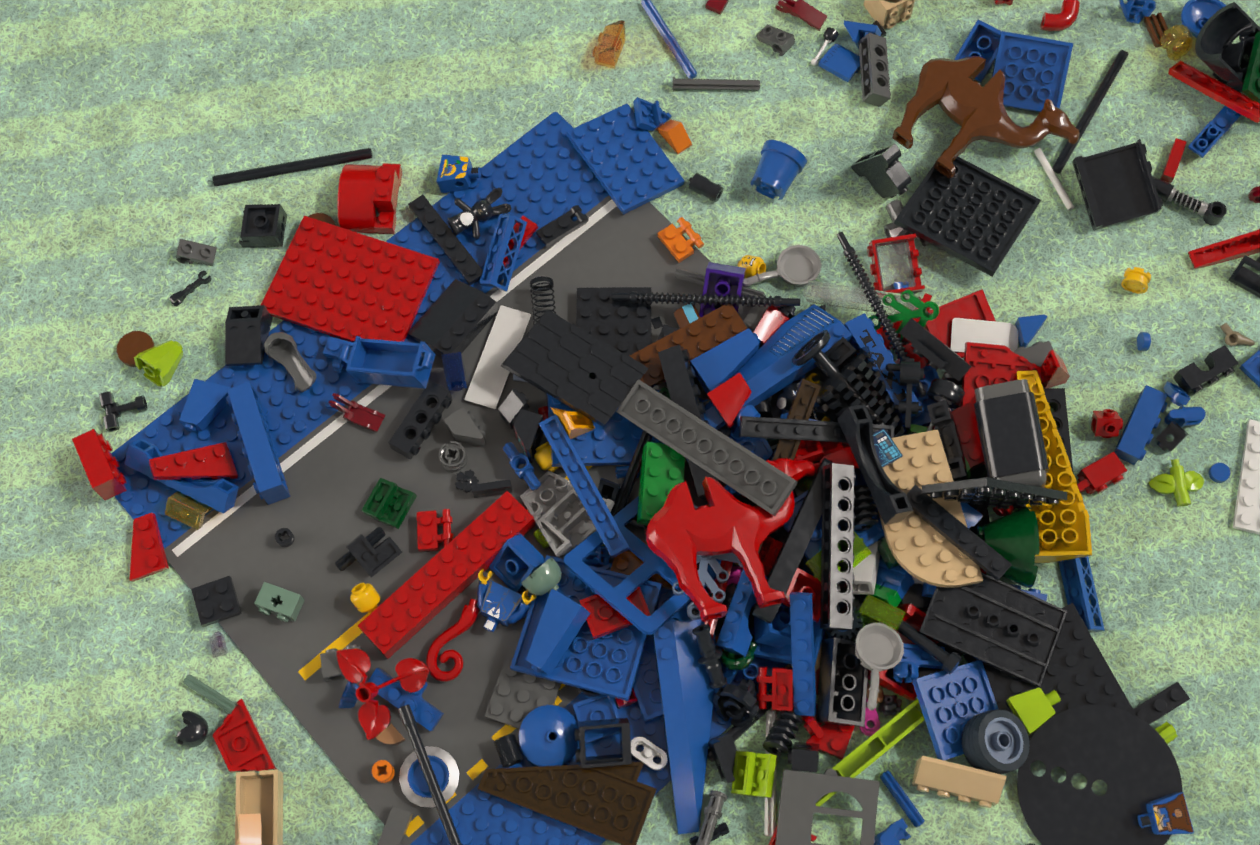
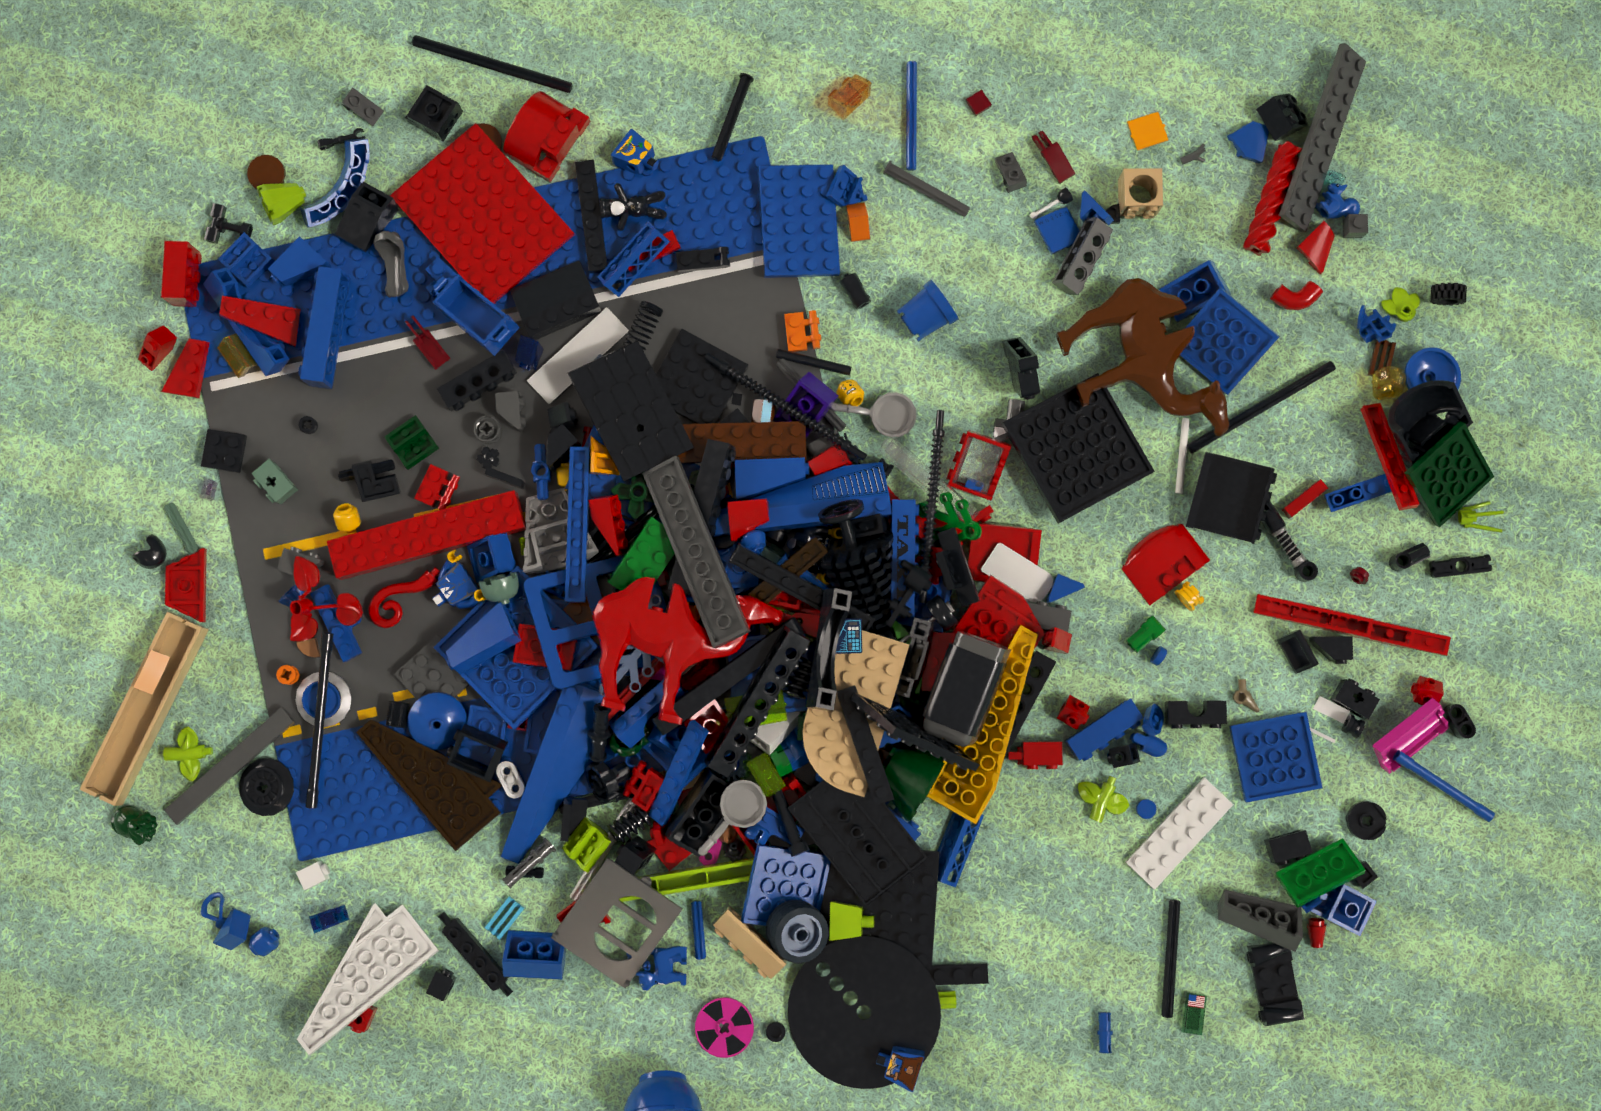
camera: 25 degrees right, 15 degrees up
none -> red slope [138,325,177,371]
none -> blue slope [218,232,274,288]
none -> blue brick [300,139,370,228]
none -> red slope [588,494,628,555]
none -> dark green plant [611,471,655,520]
none -> black axle [711,73,754,162]
none -> black piece [776,349,852,376]
none -> red slope [1122,524,1210,606]
none -> green piece [1126,615,1166,653]

